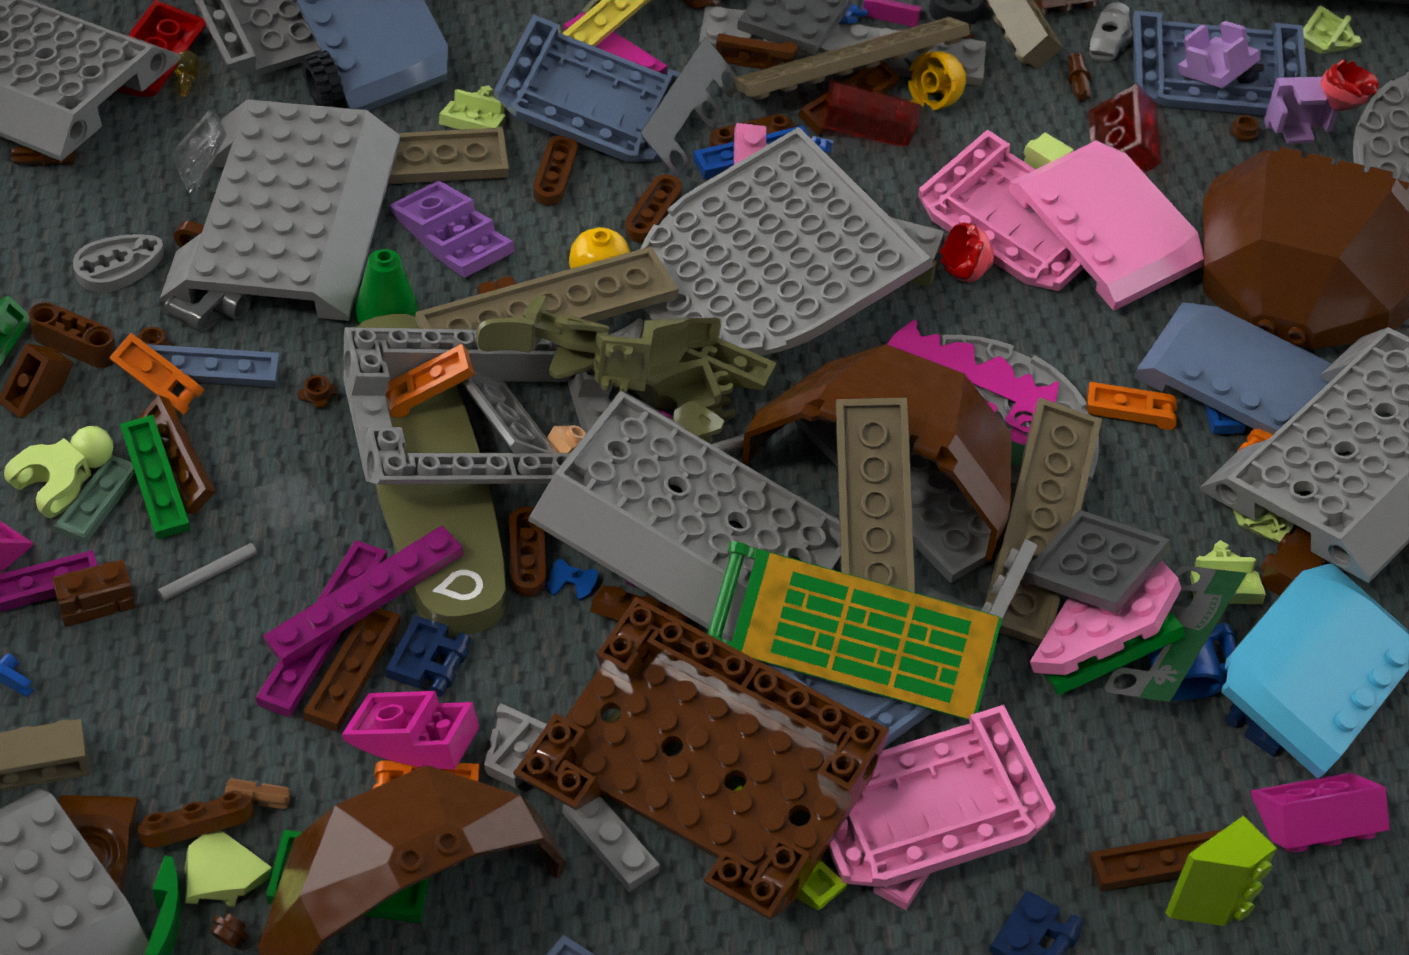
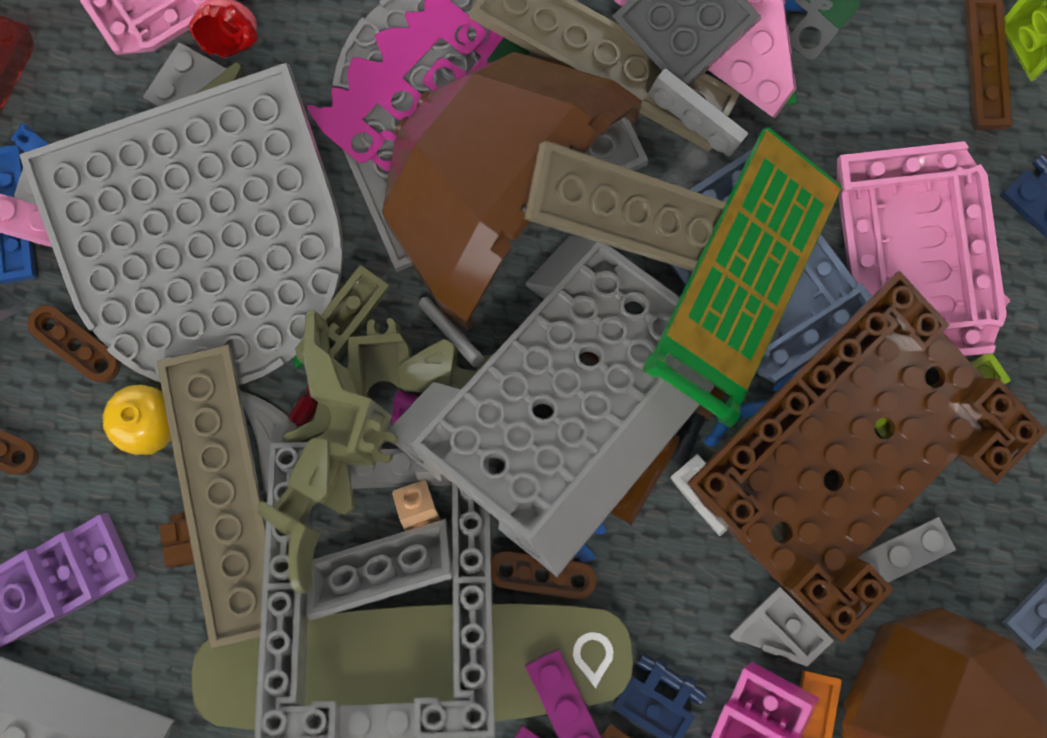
camera: 70 degrees left, 30 degrees up
green cone [355,249,419,325] -> none
orange plate [385,344,475,418] -> none

